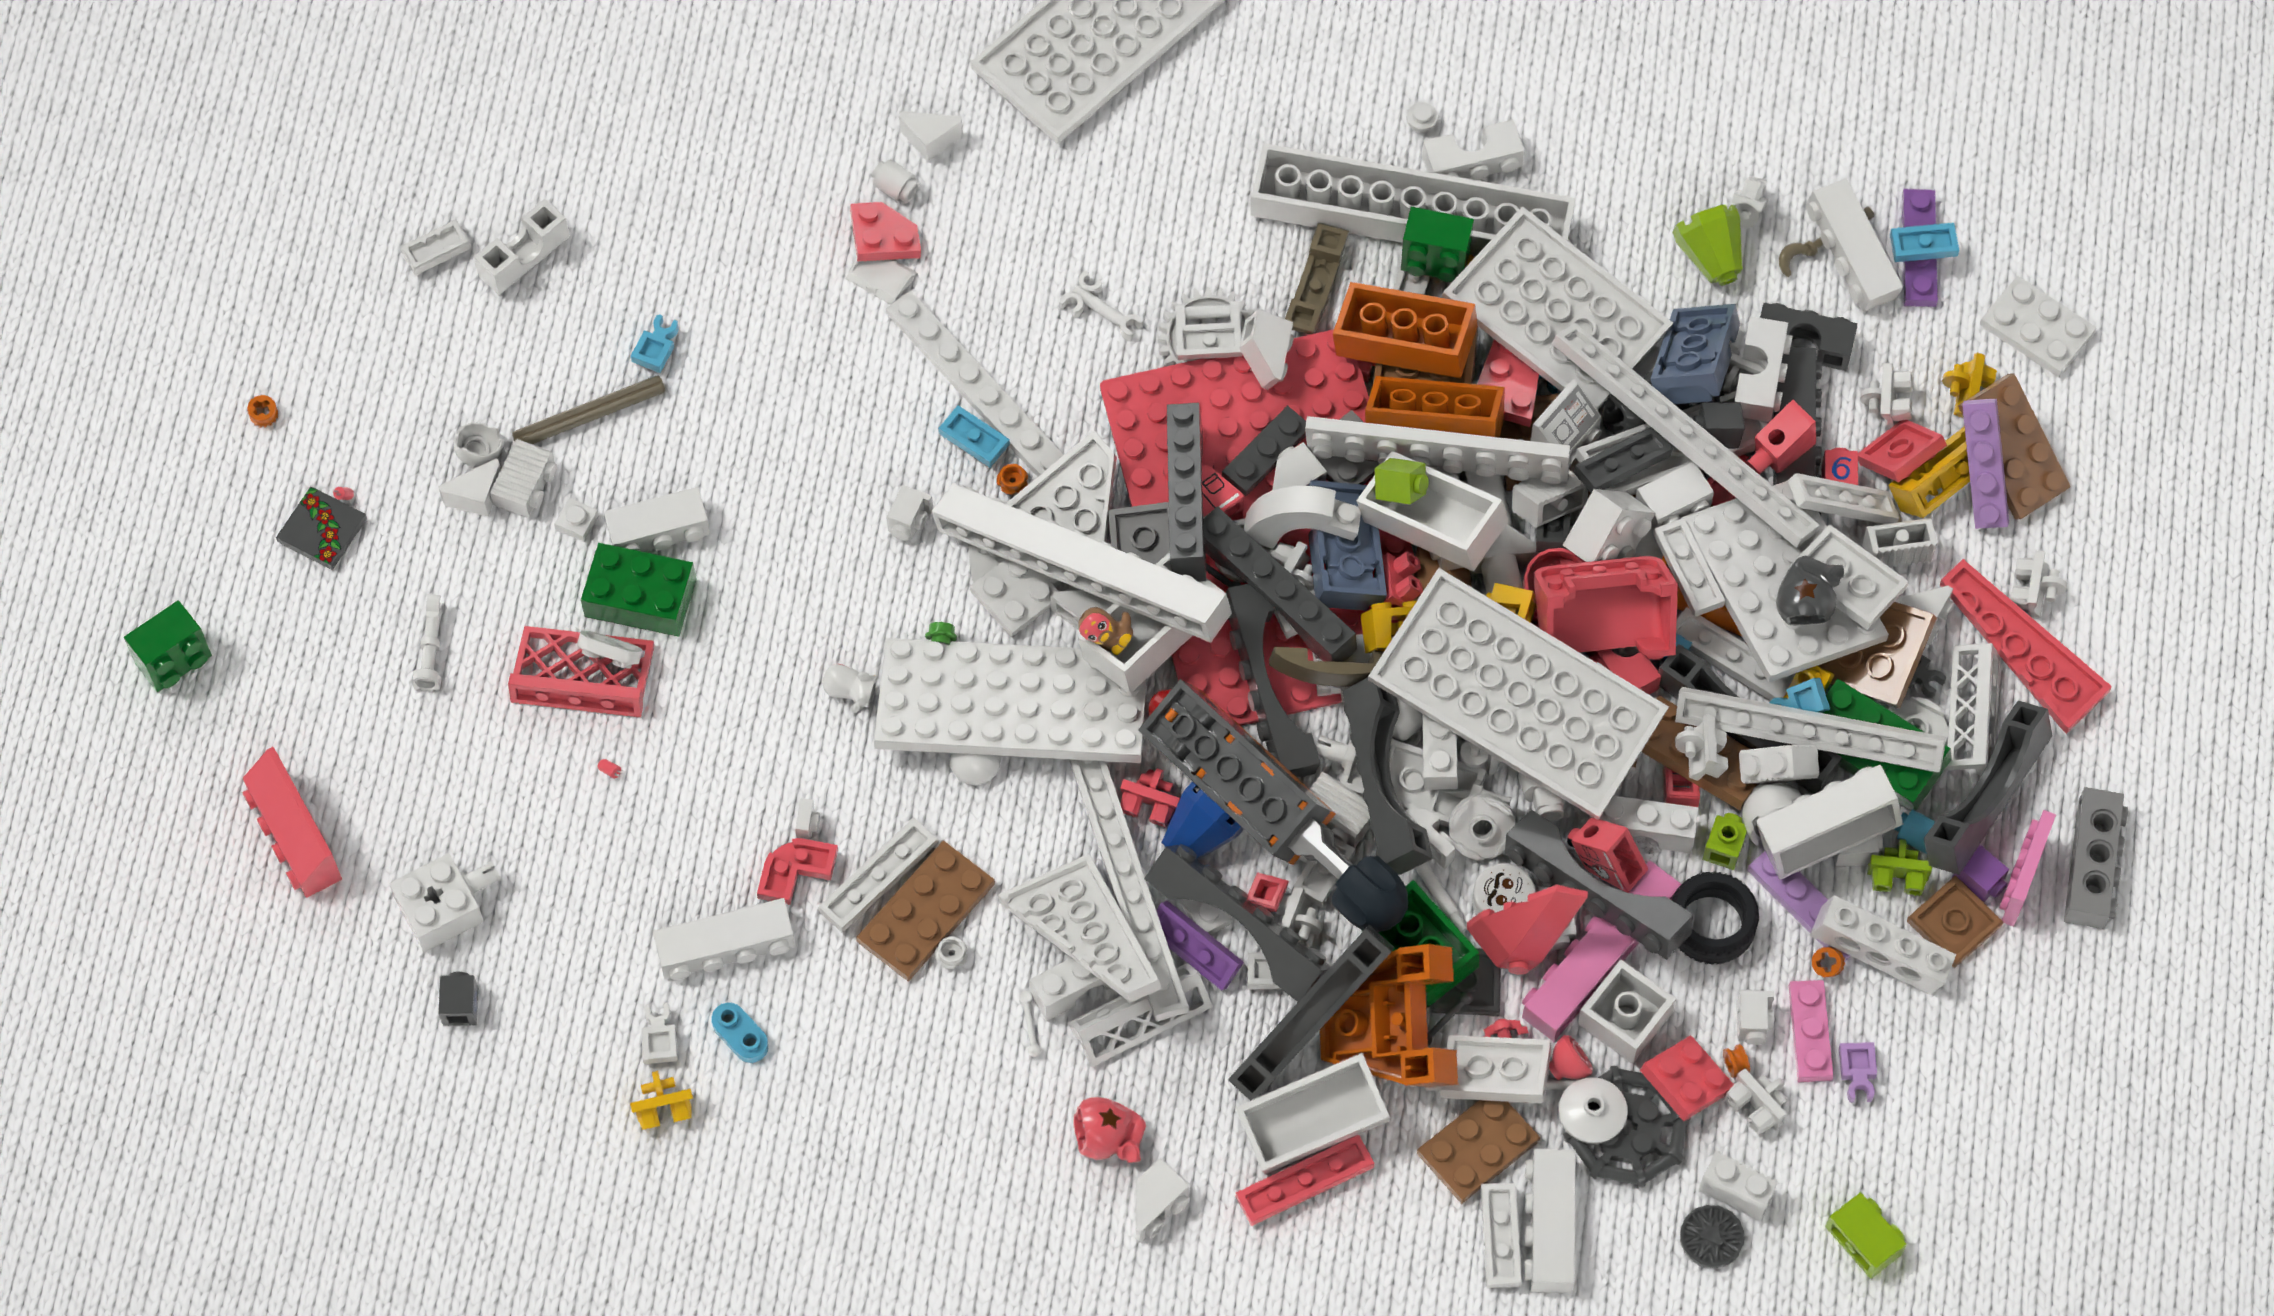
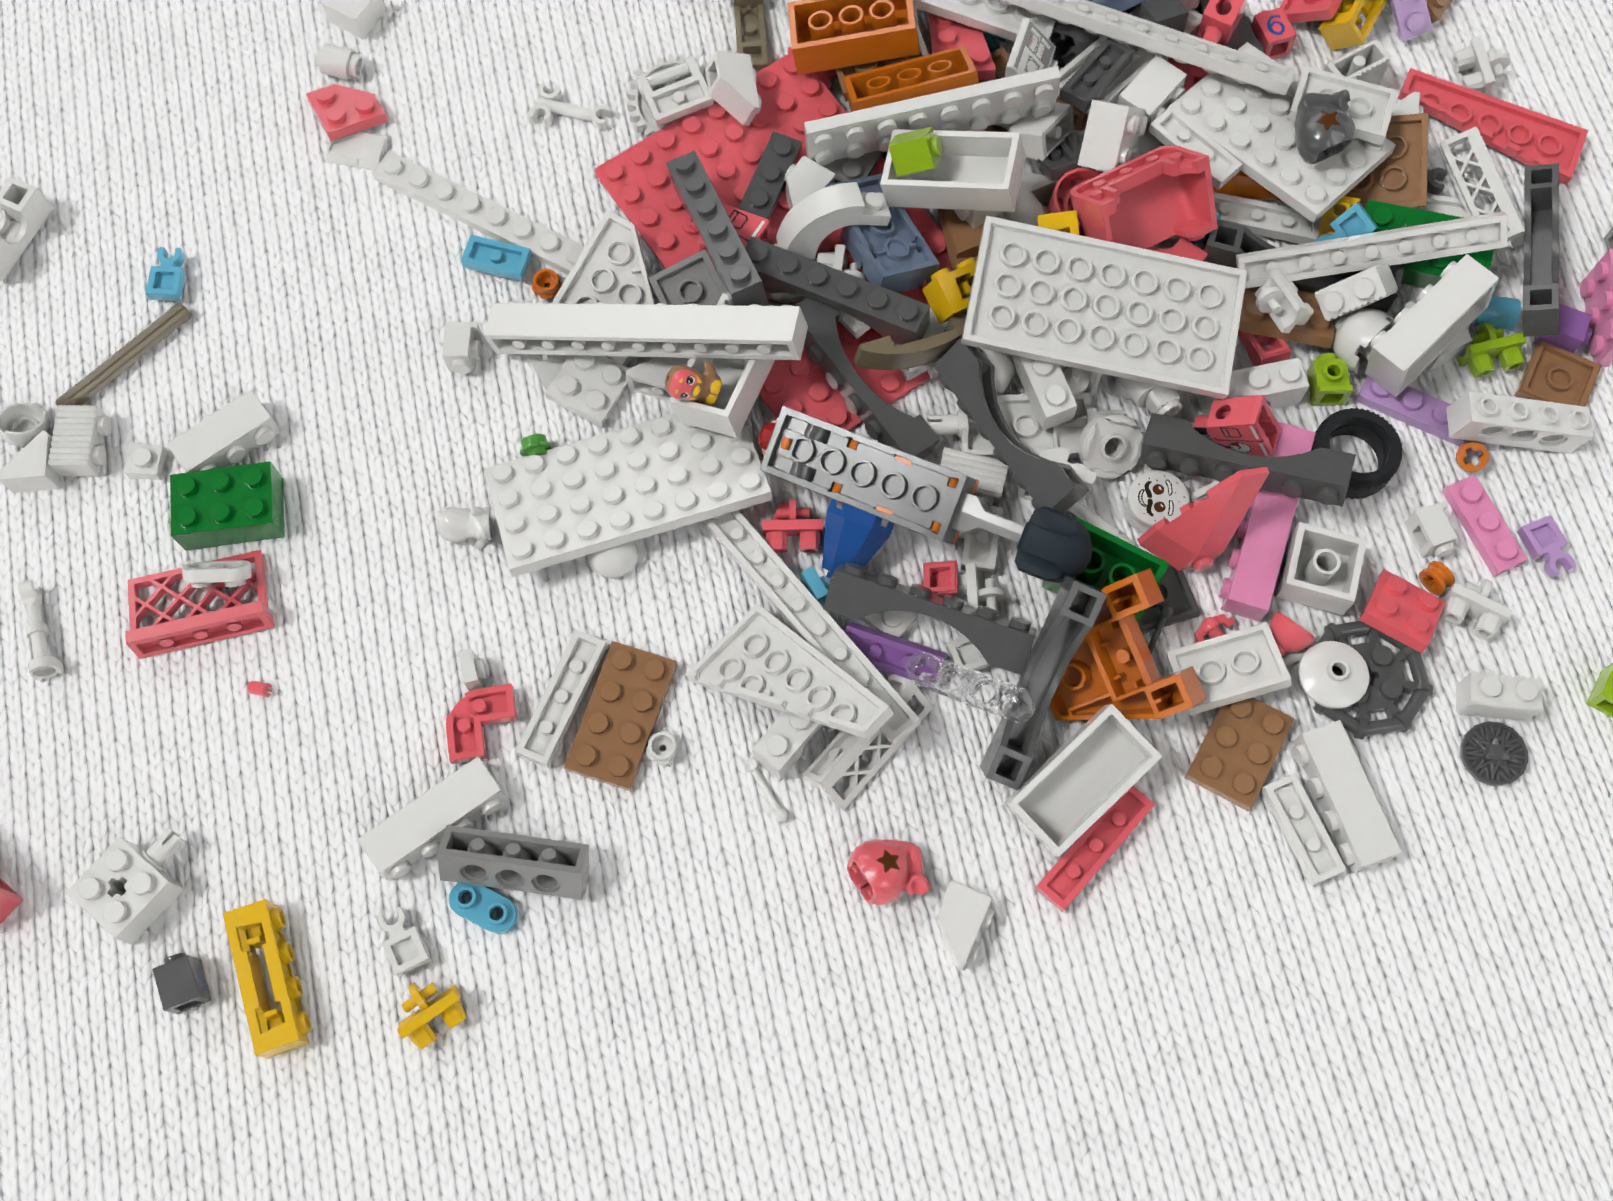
camera: 20 degrees left, 5 degrees up
coral hips [1382,551,1423,607] -> none
white plate [1788,473,1899,524] -> none
none -> yellow brick [222,899,312,1058]
none -> light grey brick [437,825,590,900]
none -> medium azure plate [801,566,830,607]
none -> clear beam [905,652,1035,723]

